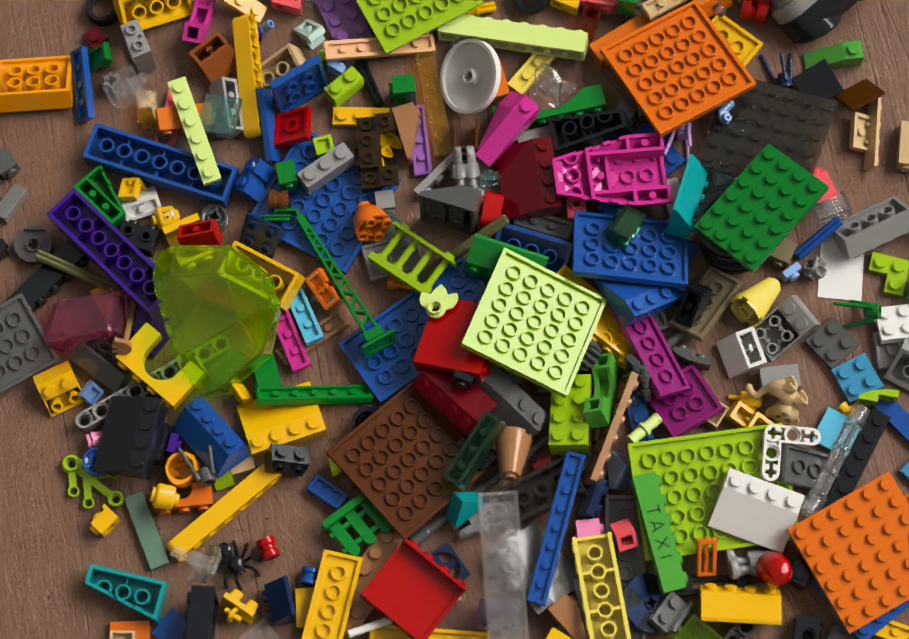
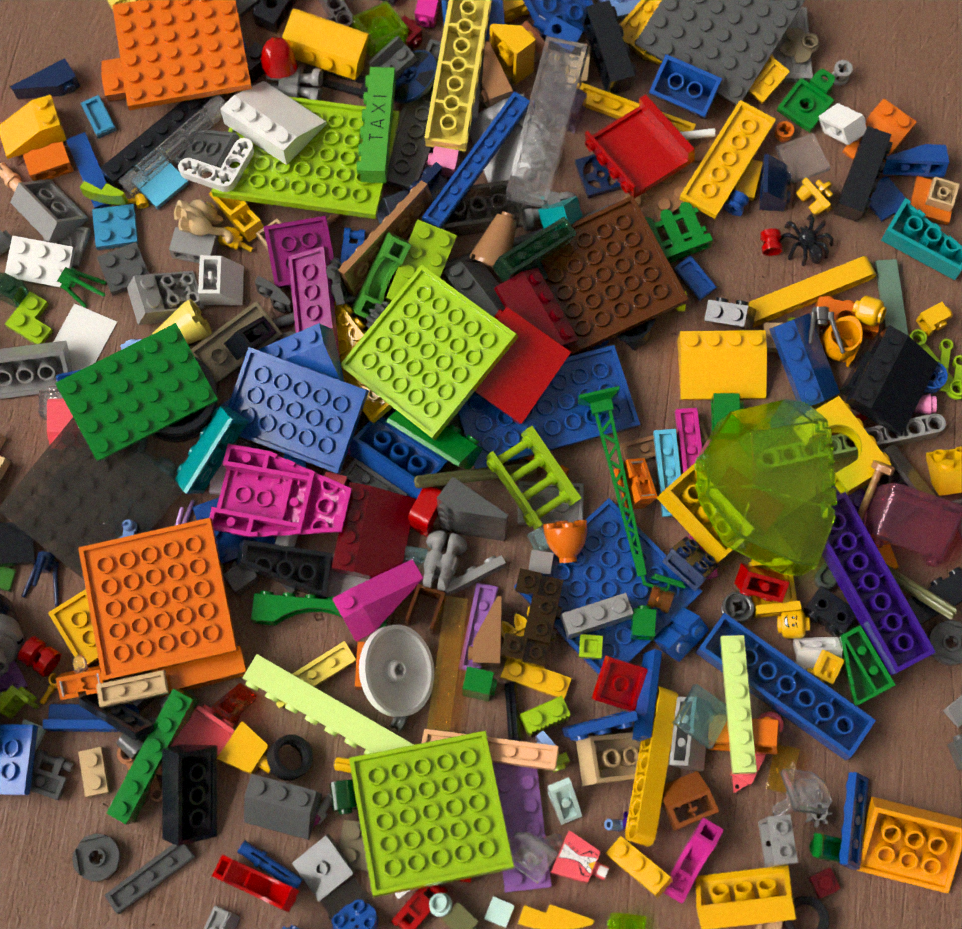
camera: 165 degrees left, 0 degrees up
medium blue tile [78,379,104,406] -> none
dark purple plate [166,432,183,456] -> none
clear piece [170,544,222,584] -> none
yellow slope [231,383,253,406] -> none
green tile [255,384,373,406] -> none
yellowish green plate [420,284,458,319] -> none
black plate [452,370,474,390] -> none
dark red plate [532,456,553,476] -> none
clear piece [534,63,577,108] -> none
clear green brick [606,204,646,249] -> none
coral brick [610,518,639,552] -> none
yellowish green pin [626,413,662,443] -> none
orange tile [696,537,717,577] -> none
light grey gear [803,256,827,281] -> none

